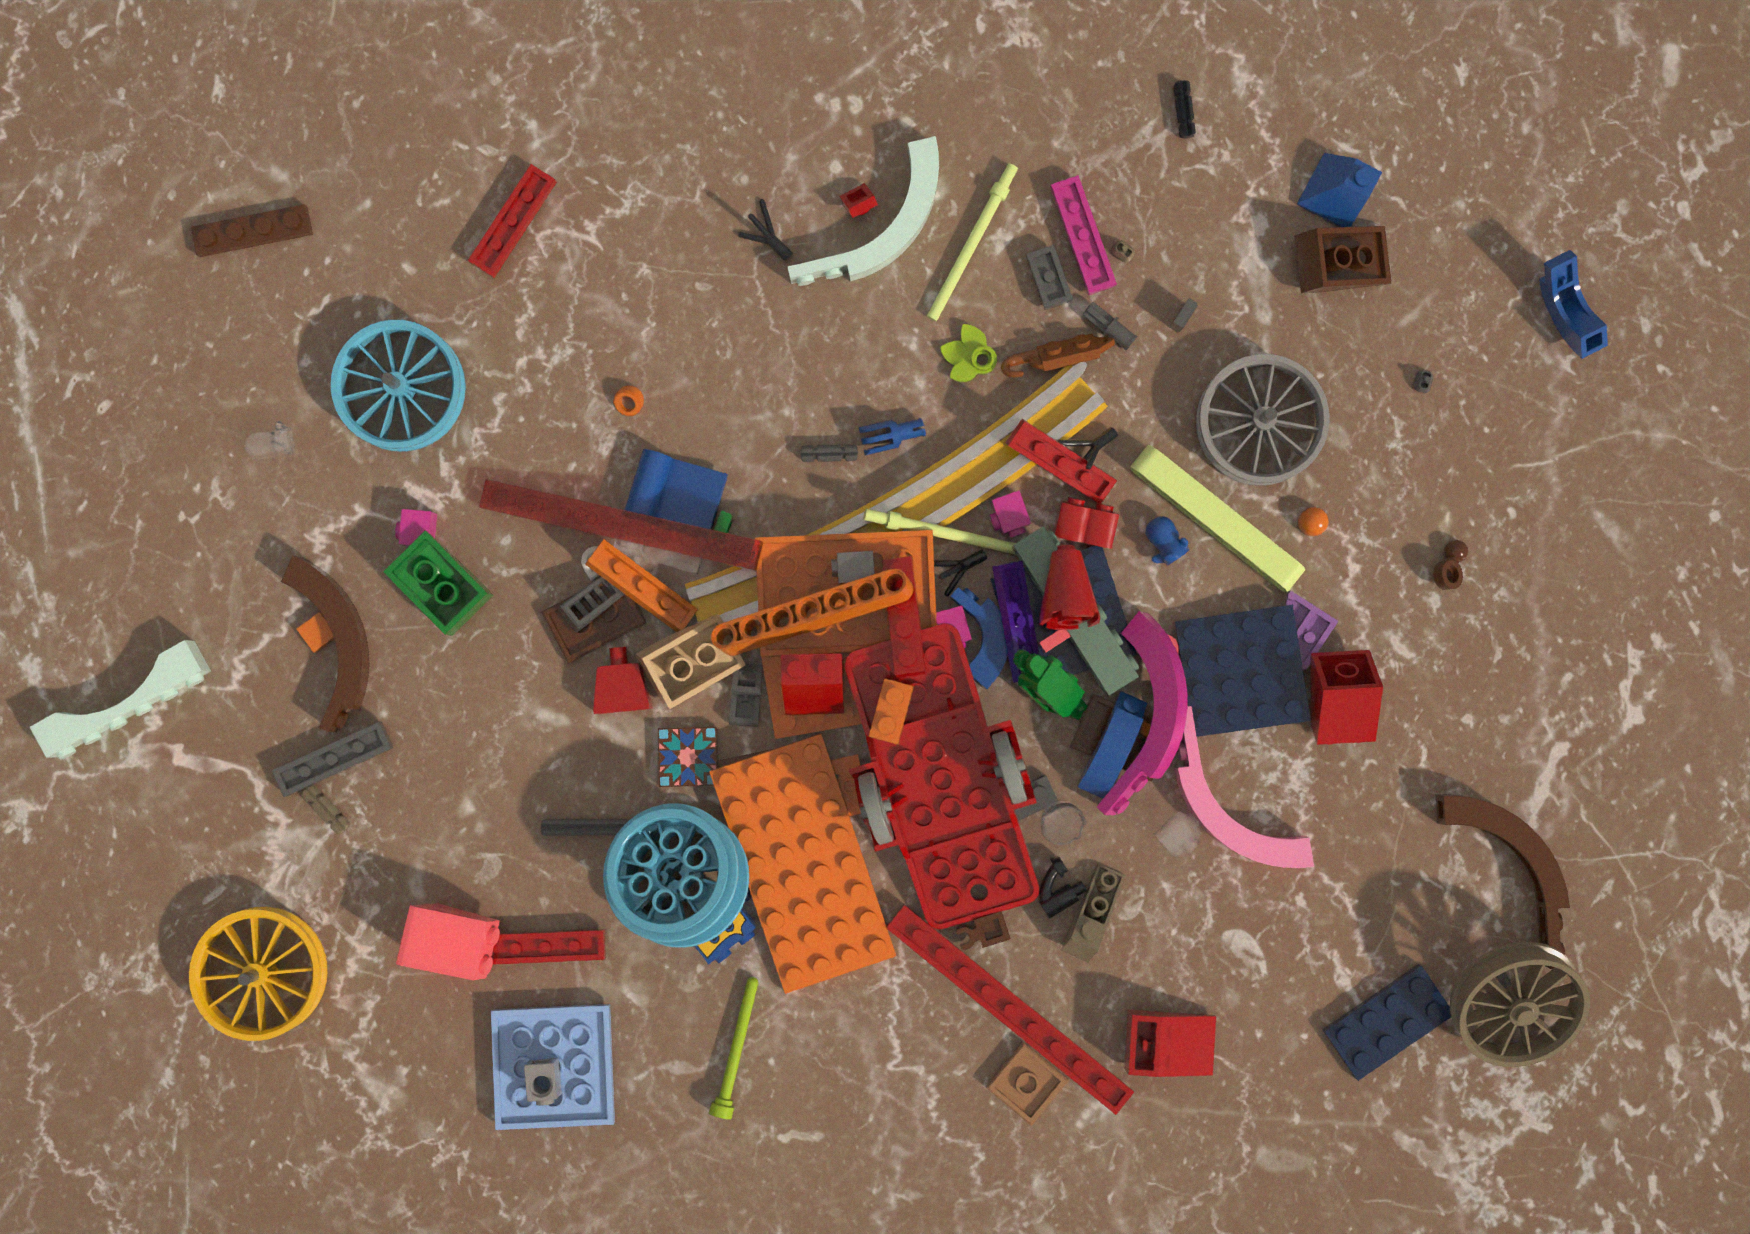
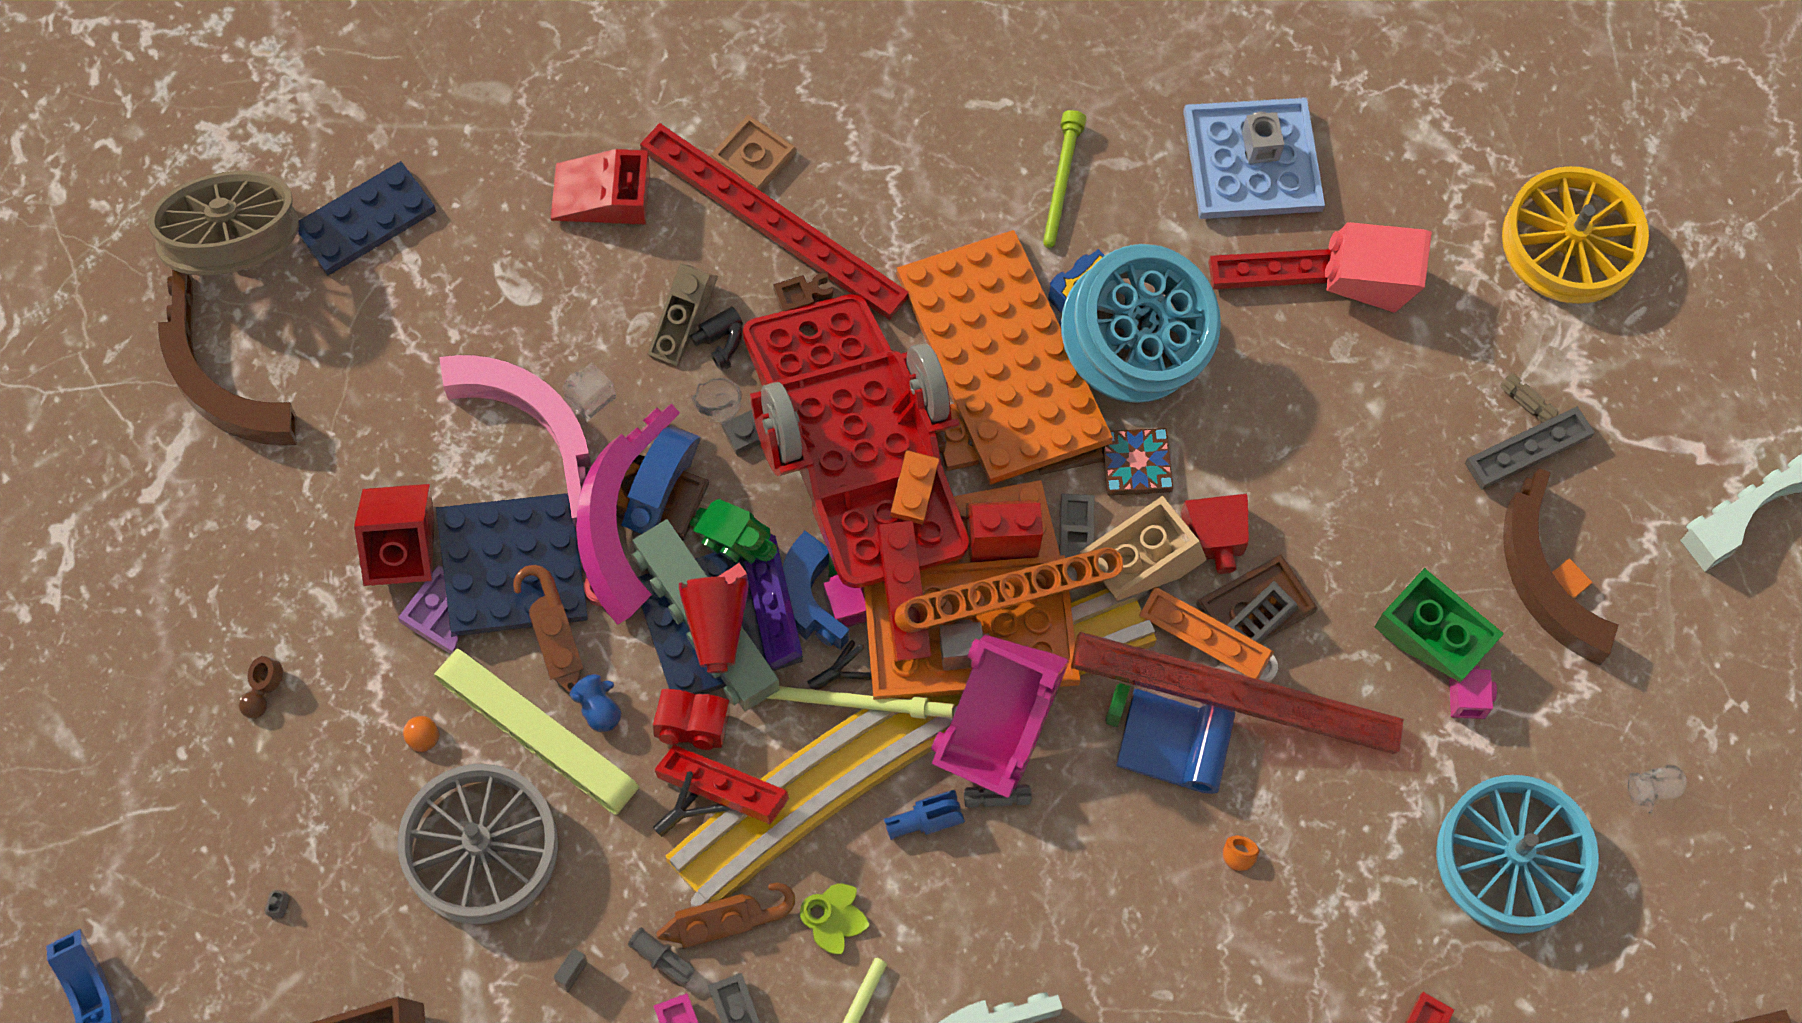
camera: 170 degrees right, 20 degrees down
dark grey axle [541,819,628,836] -> none
dark pink brick [989,491,1031,538] -> none
none -> dark orange plate [513,565,584,693]
none -> dark pink windscreen [931,635,1069,798]

